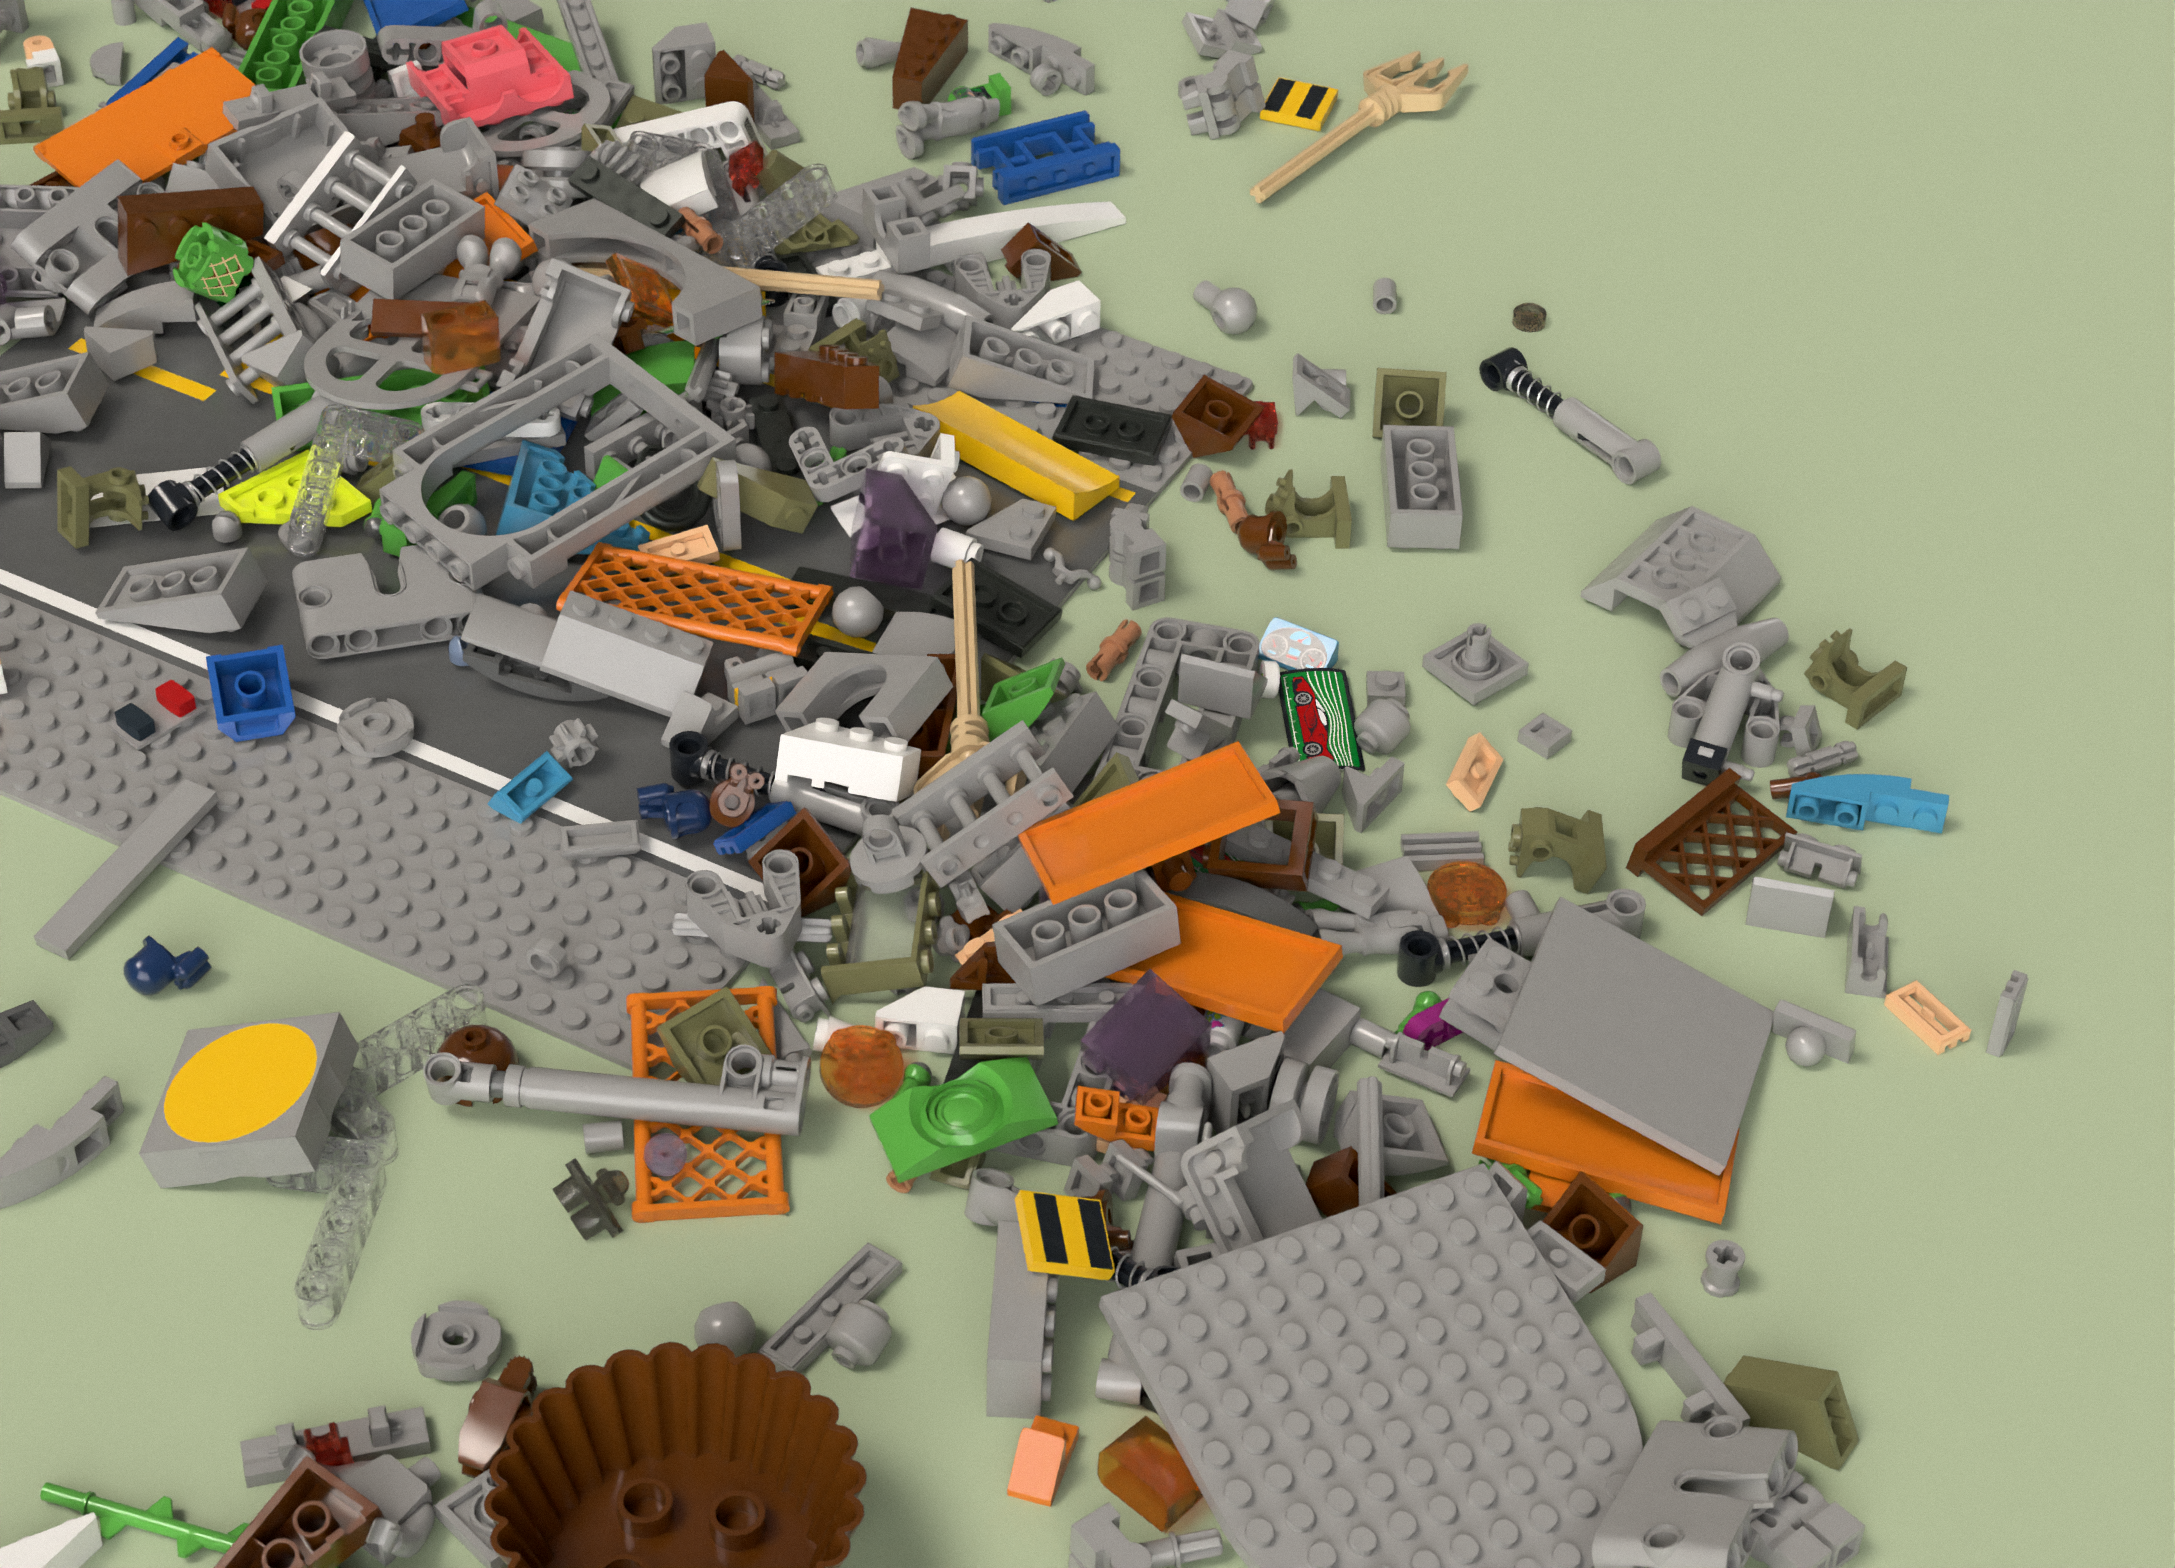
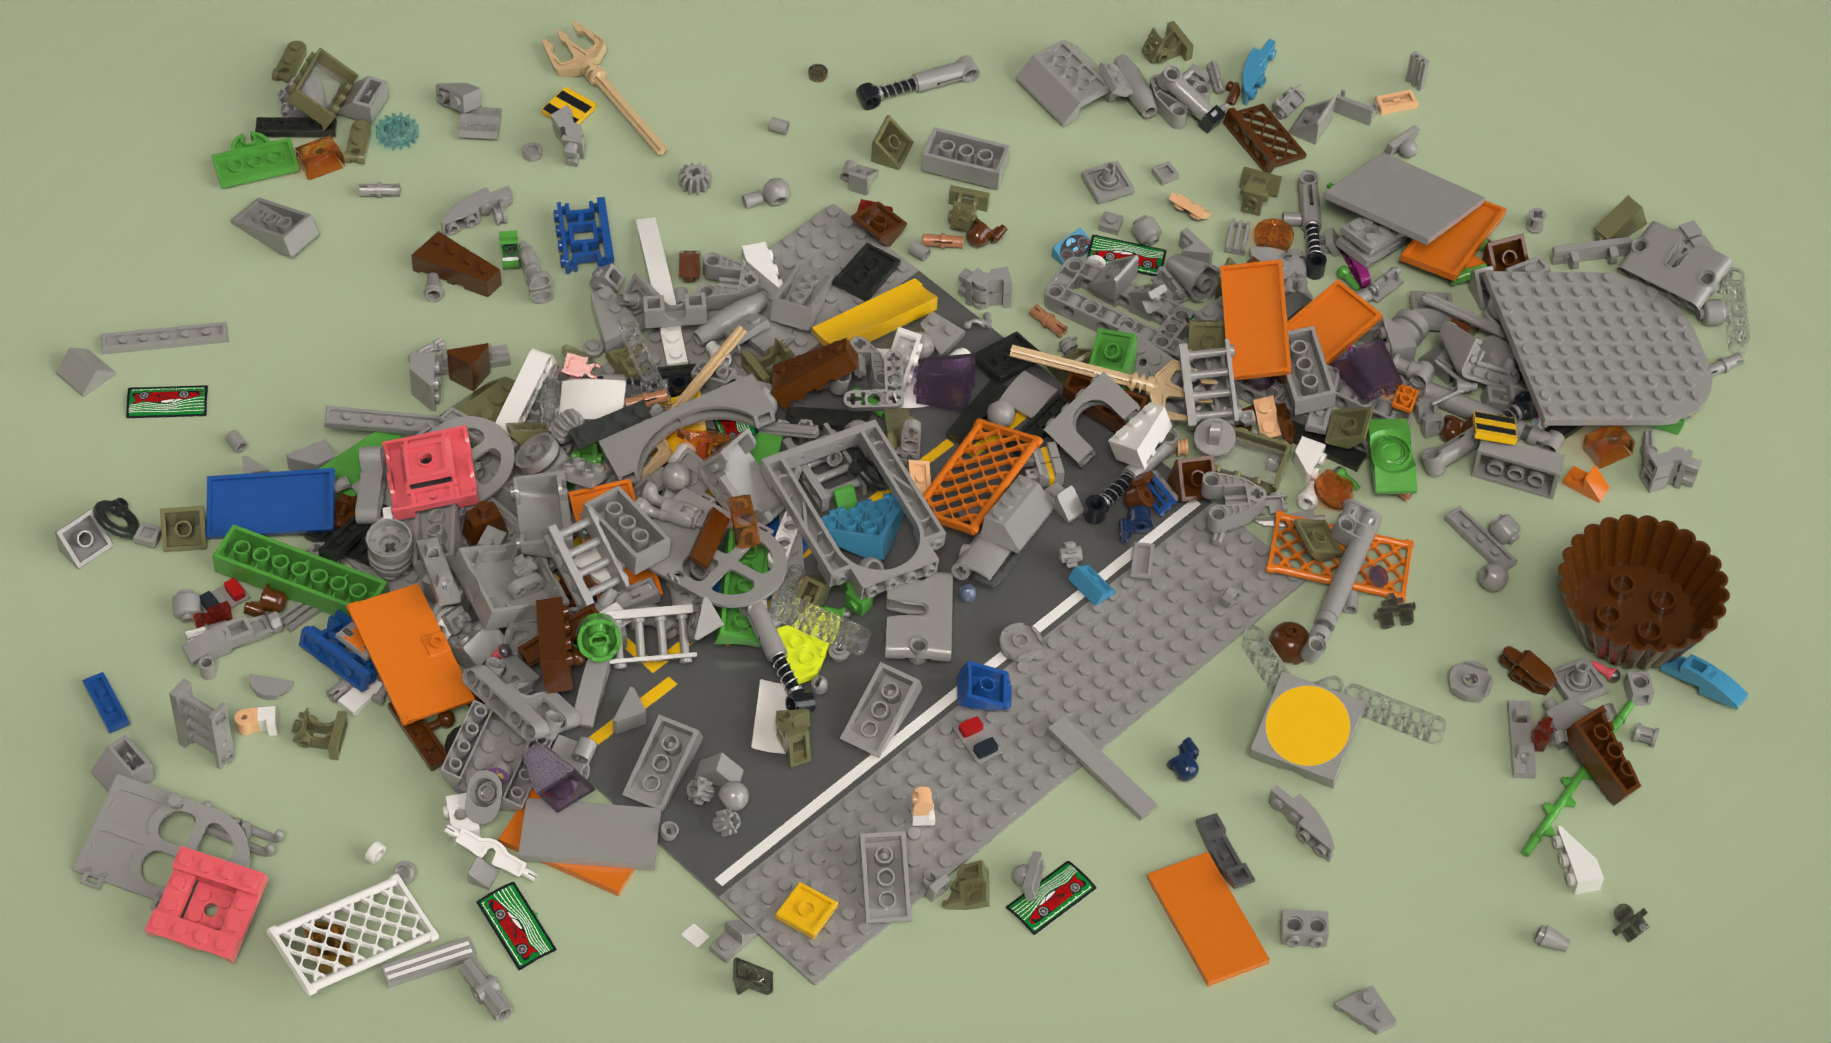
camera: 75 degrees left, 10 degrees up
none -> light grey gear [678,162,712,195]

